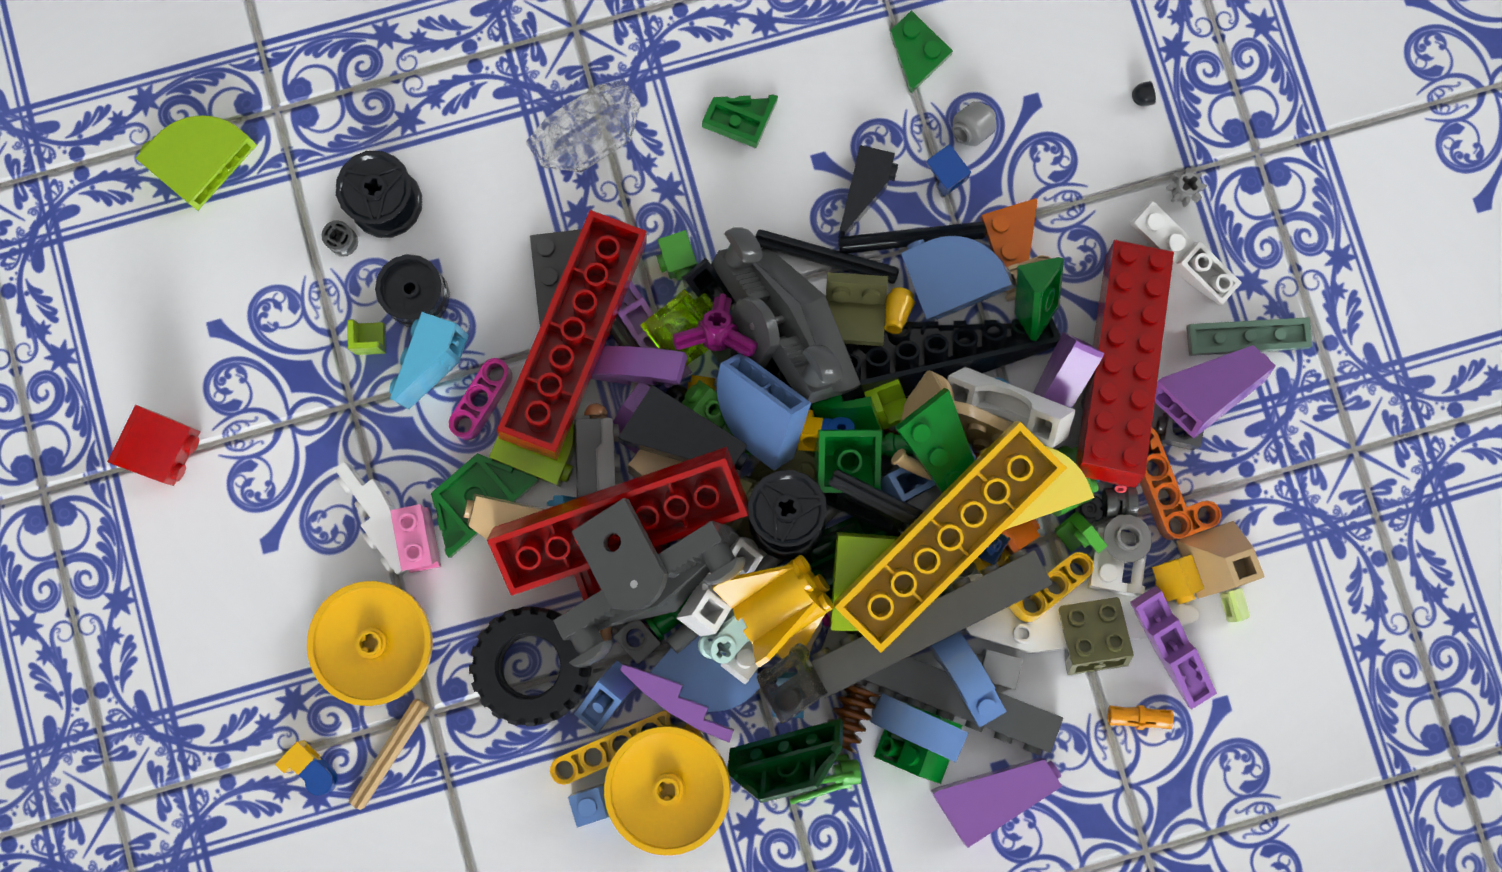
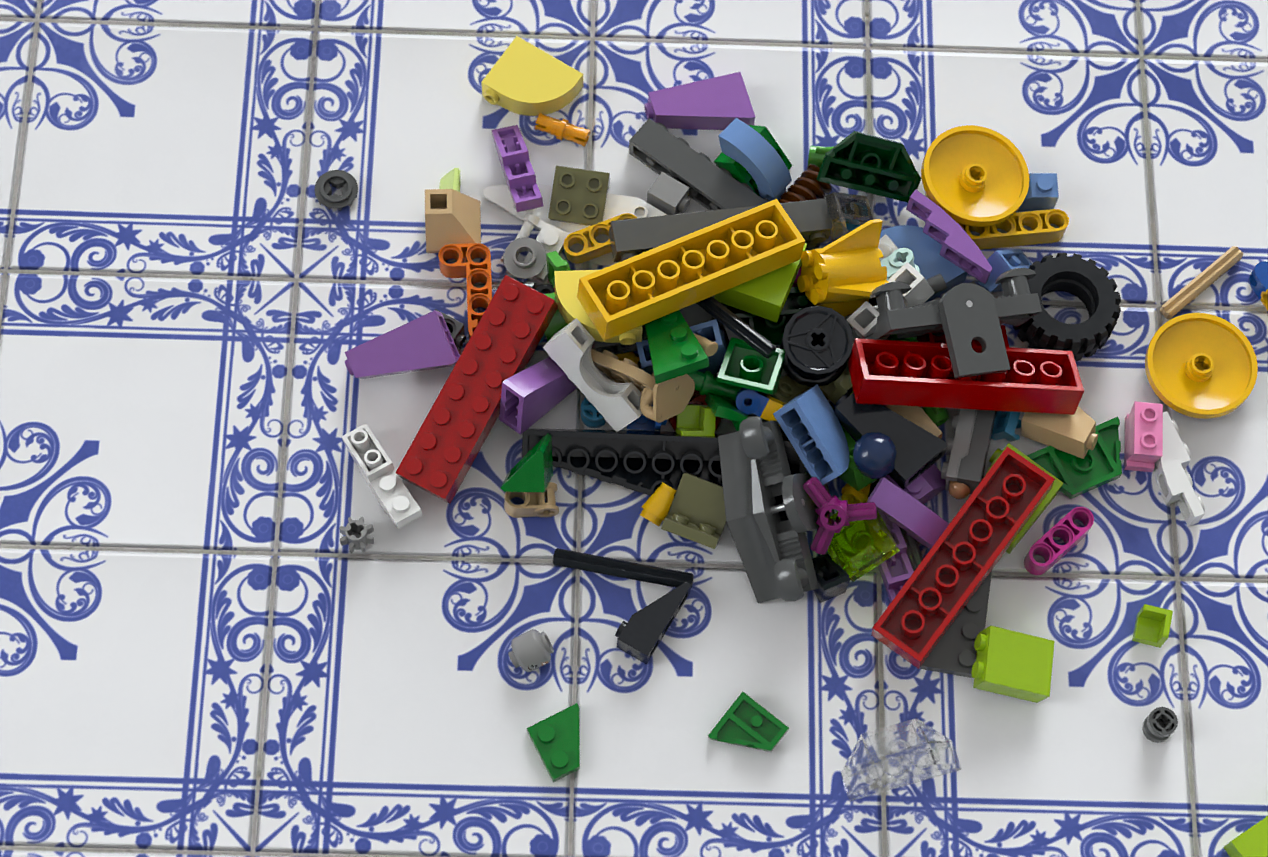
camera: 170 degrees left, 15 degrees down
black piece [336,151,422,238] -> none
black wheel [375,254,450,327] -> none
medium azure slope [389,312,469,409] -> none
bright green brick [656,230,697,280] -> none
black axle [755,229,899,284] -> none
medium blue brick [901,236,1015,321] -> none
blue panel [926,144,971,197] -> none
medium blue arch [929,631,1007,727] -> none
orange wing [980,198,1037,267] -> none
black hinge [1132,81,1156,106] -> none
yellow brick [1152,554,1204,605] -> none
sand green plate [1186,317,1313,356] -> none
none -> dark grey gear [315,170,358,211]
none -> light yellow brick [481,36,583,116]
none -> dark blue hair [853,432,897,479]
none -> lime brick [971,625,1055,703]

